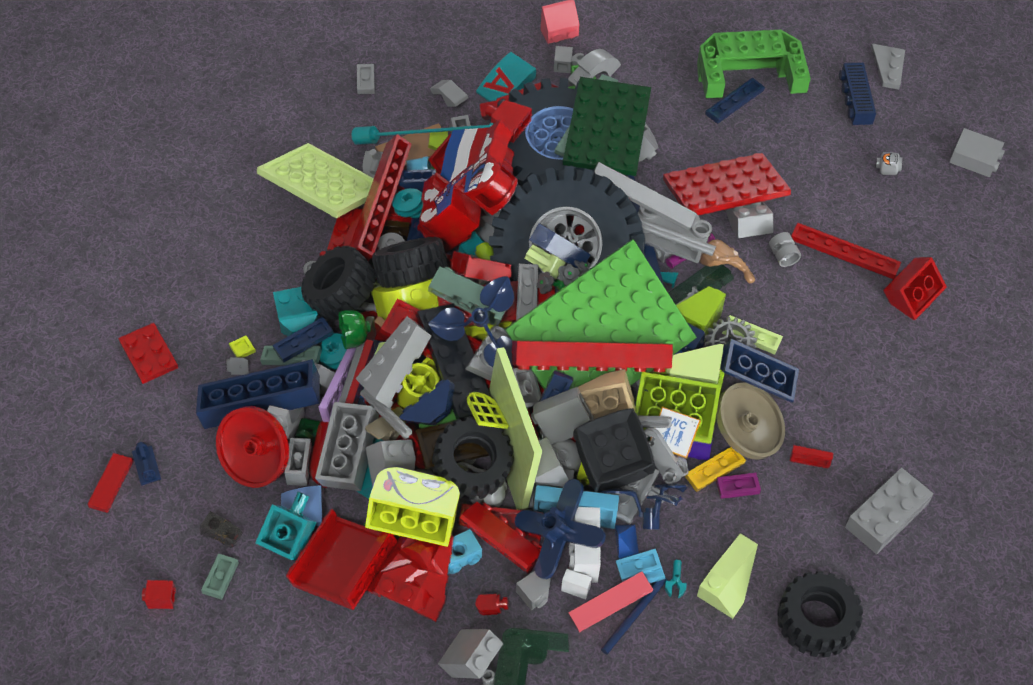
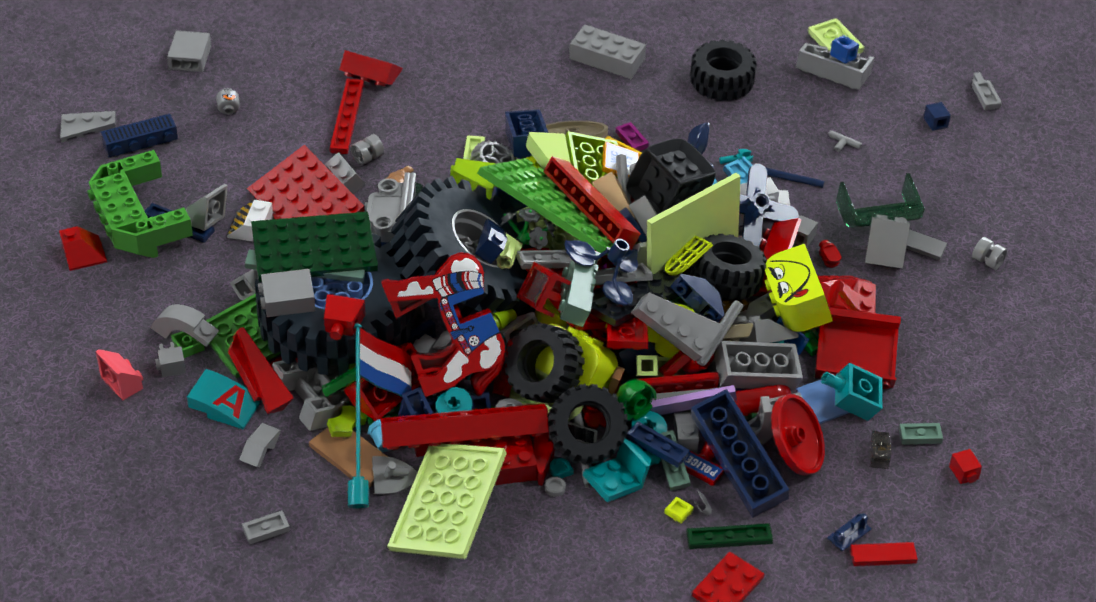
camera: 110 degrees left, 10 degrees down
coral tile [568,572,653,633] -> none
light grey tile [594,162,697,230] -> none
yellowish green wedge [697,534,758,619] -> none
red tile [789,445,833,469] -> none
none -> red slope [59,226,107,271]
none -> light grey slope [186,184,228,231]
none -> white slope [227,200,273,242]
none -> light grey brick [258,269,315,317]
none -> dark green tile [686,523,773,549]

